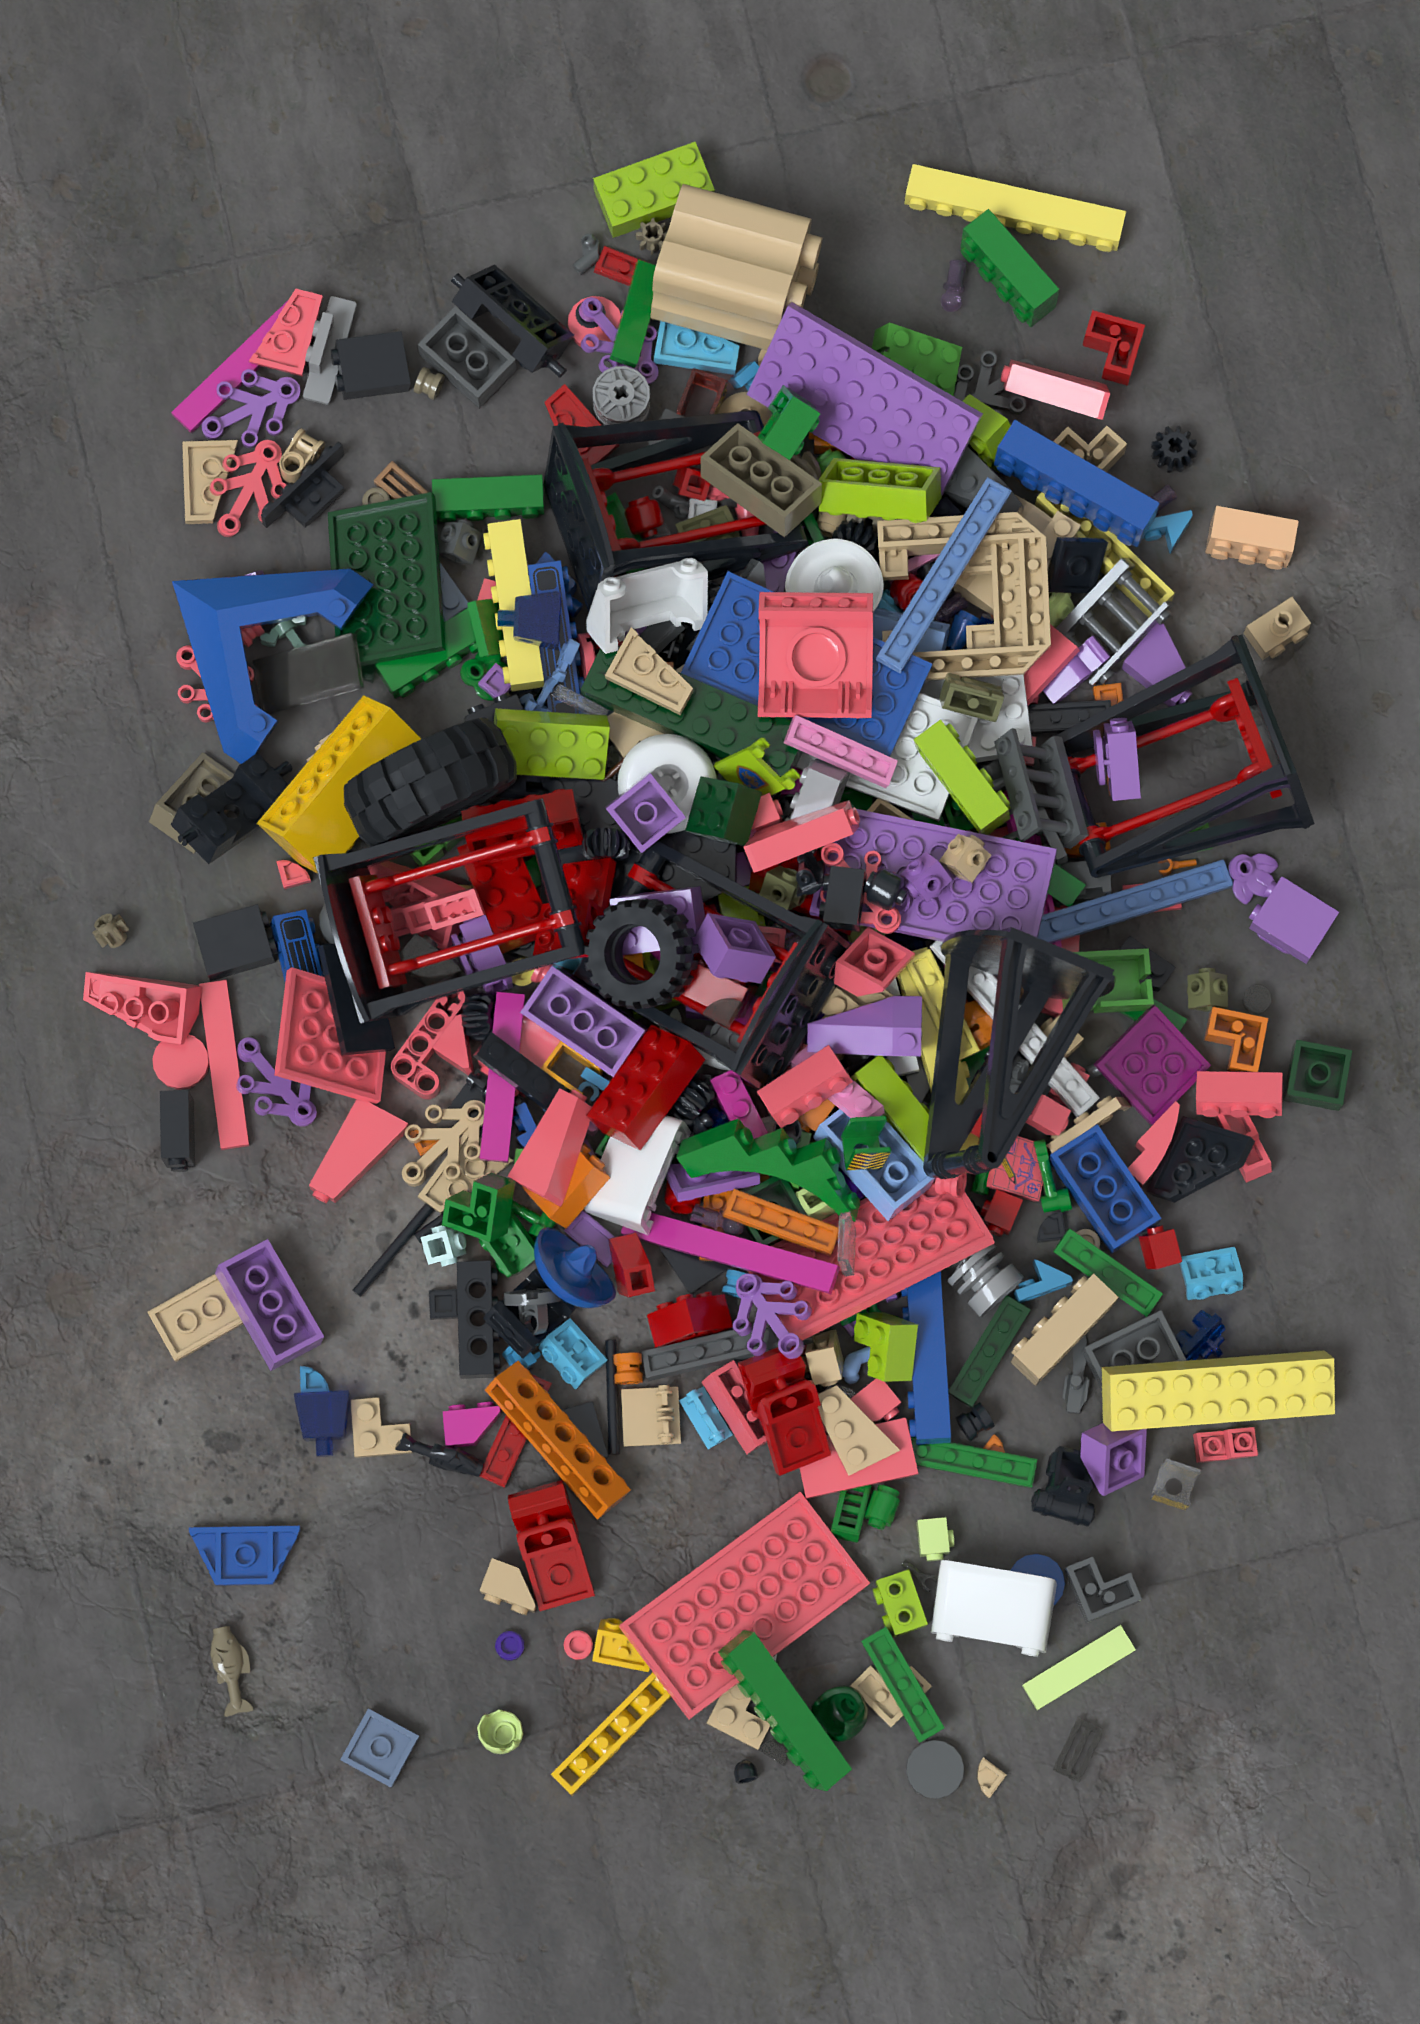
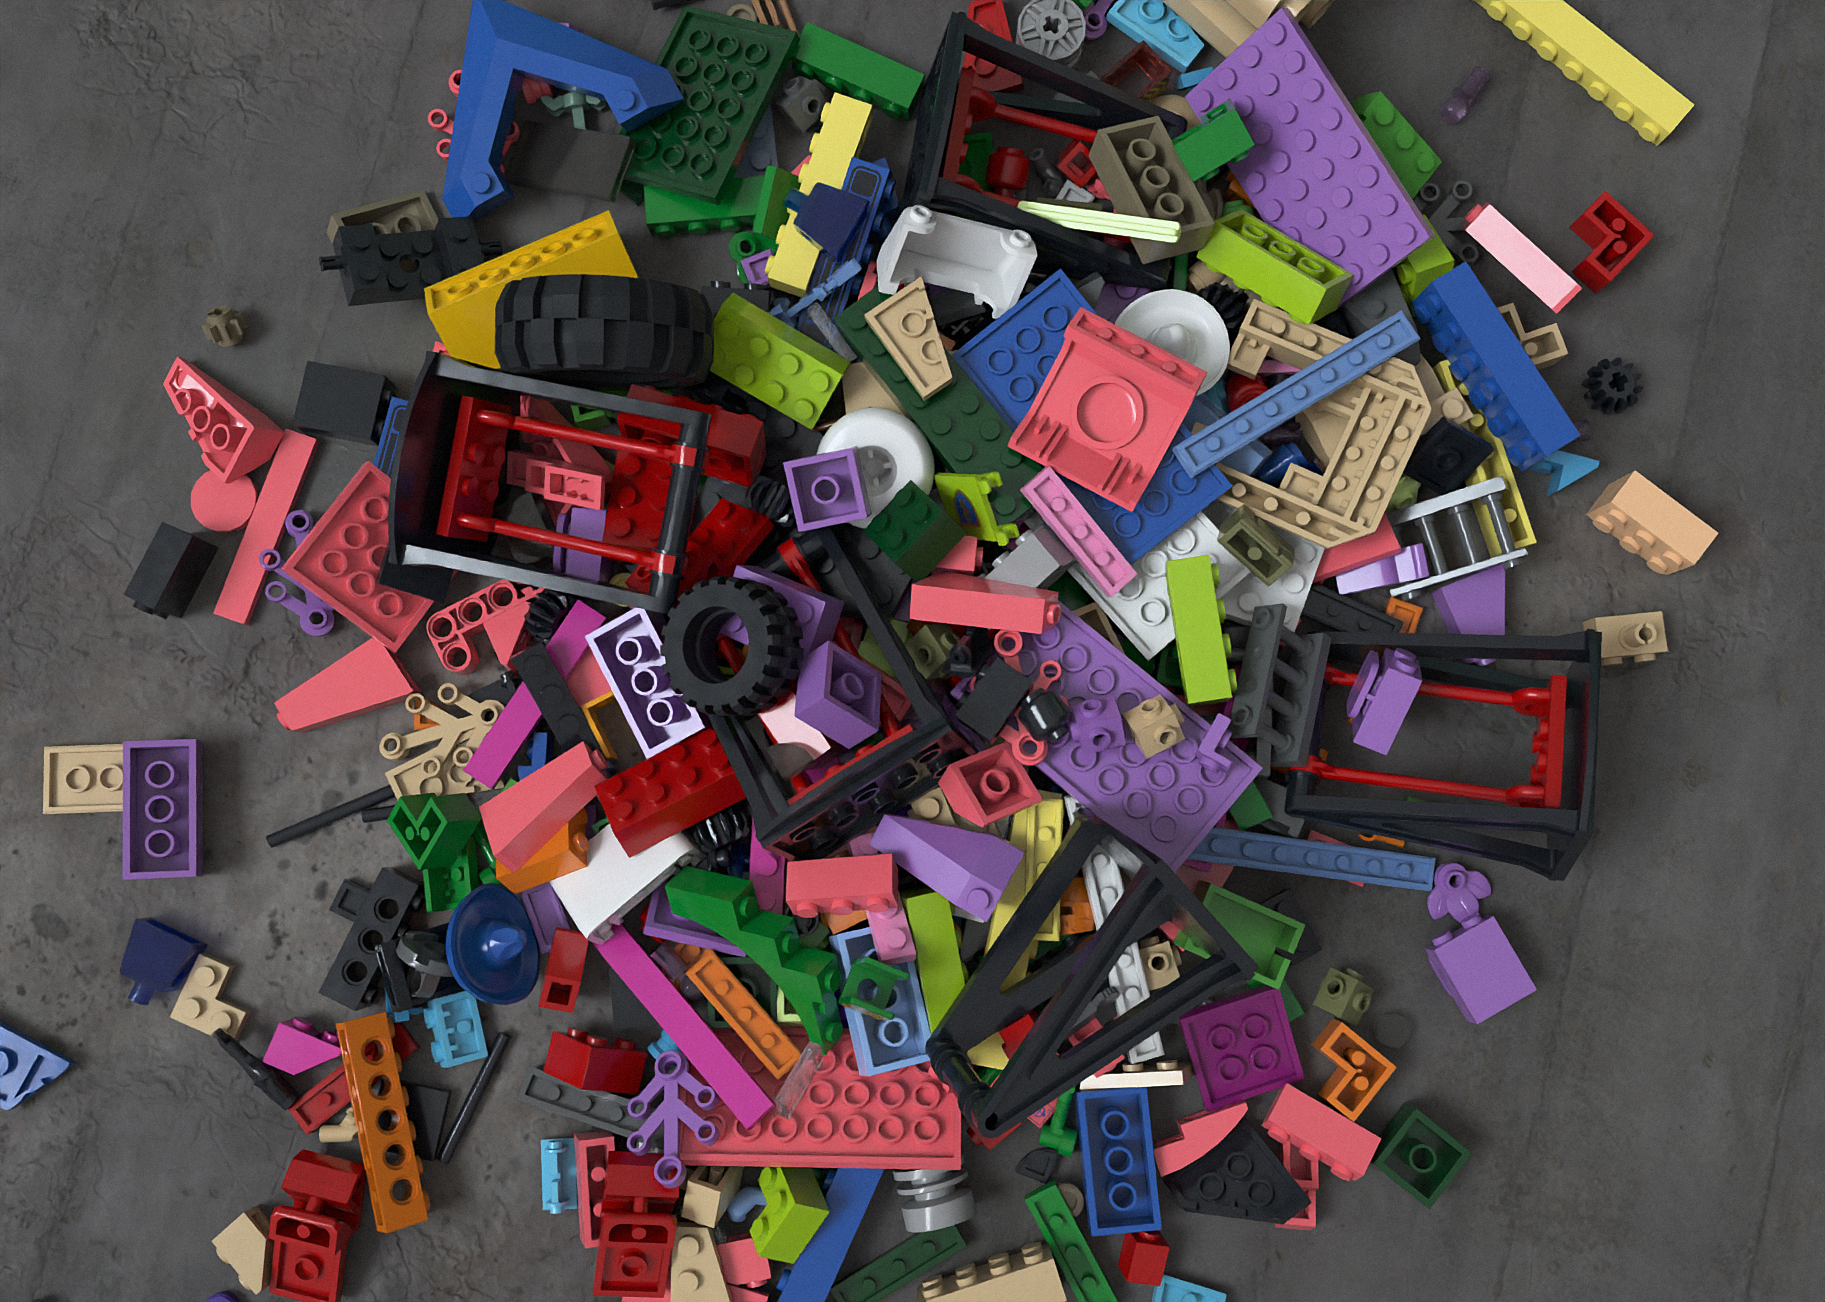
camera: 30 degrees right, 5 degrees up
dark azure tile [300,1366,330,1396] -> none
light aqua brick [421,1225,466,1267] -> none
dark azure tile [578,1067,610,1102] -> none
orange wheel [613,1353,643,1385] -> none
tan hinge [621,1385,681,1447] -> none
green brick [960,208,1060,327] -> none
dark azure slope [1014,1259,1073,1303] -> none
none -> tan arm [319,1107,358,1143]
none -> yellowish green axle [1016,200,1181,243]
none -> medium lavender bracket [1195,713,1233,774]

